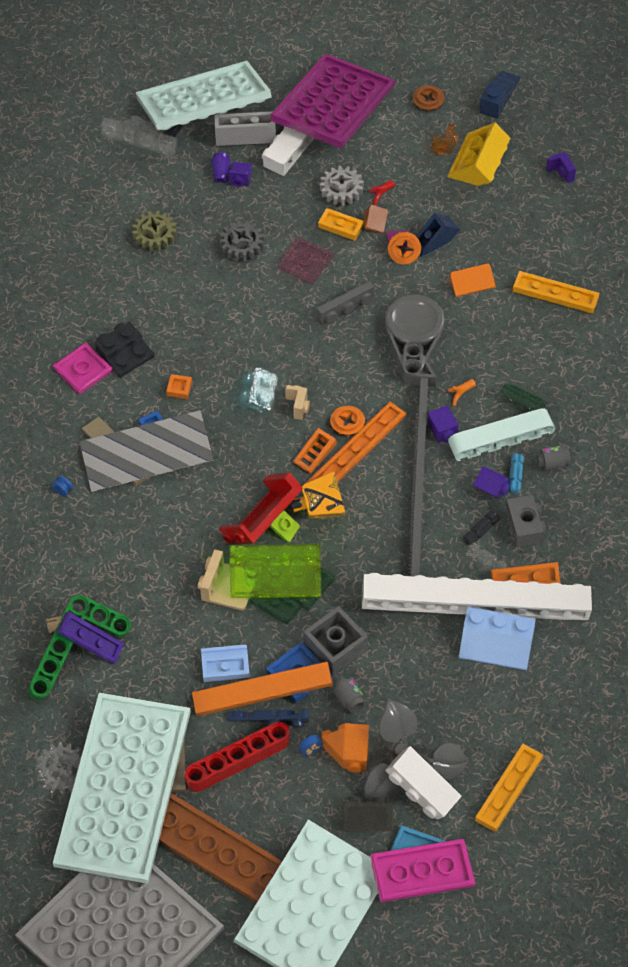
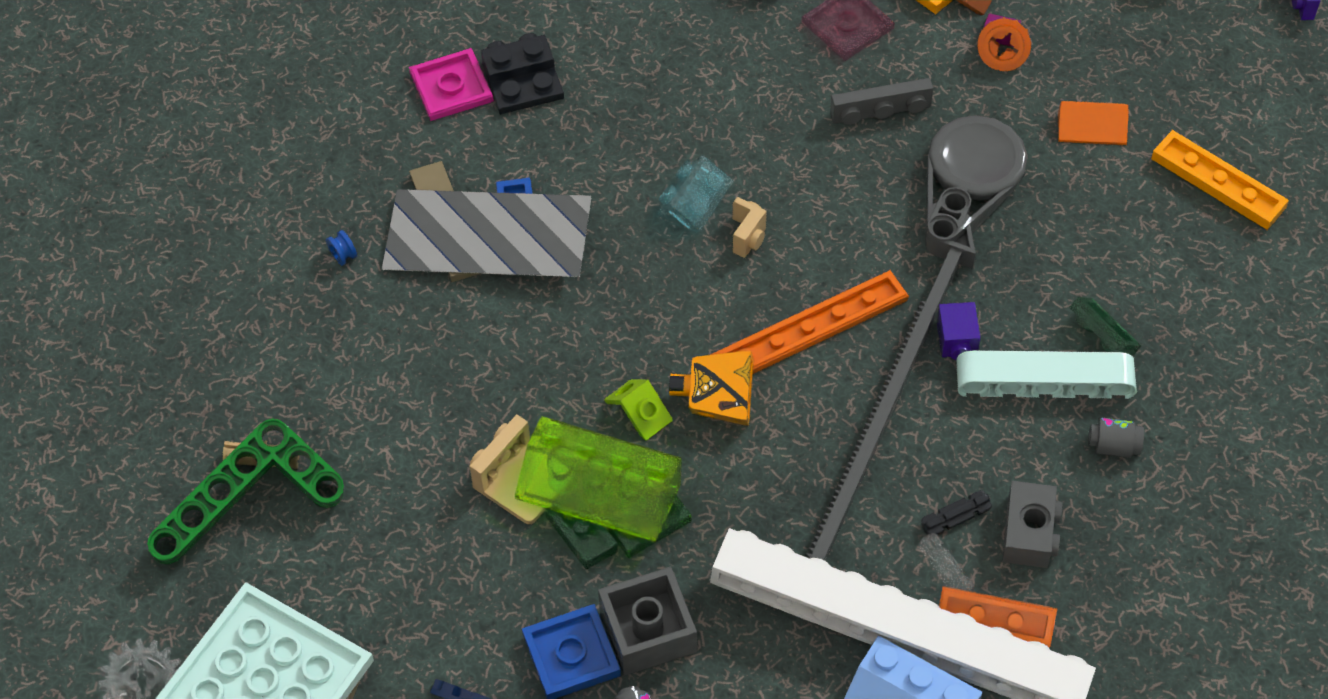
camera: 20 degrees right, 0 degrees up
dark purple tile [56,612,124,664] -> none
orange plate [166,374,192,399] -> none
orange tile [192,662,333,716] -> none
light blue plate [201,645,250,682] -> none
red panel [219,472,303,545] -> none
orange slope [293,428,337,474] -> none
orange gear [330,406,365,437] -> none
dark blue slope [416,213,460,257] -> none
orange bar [447,379,476,406] -> none
dark purple brick [473,466,510,499] -> none
dark azure axle [509,453,524,494] -> none

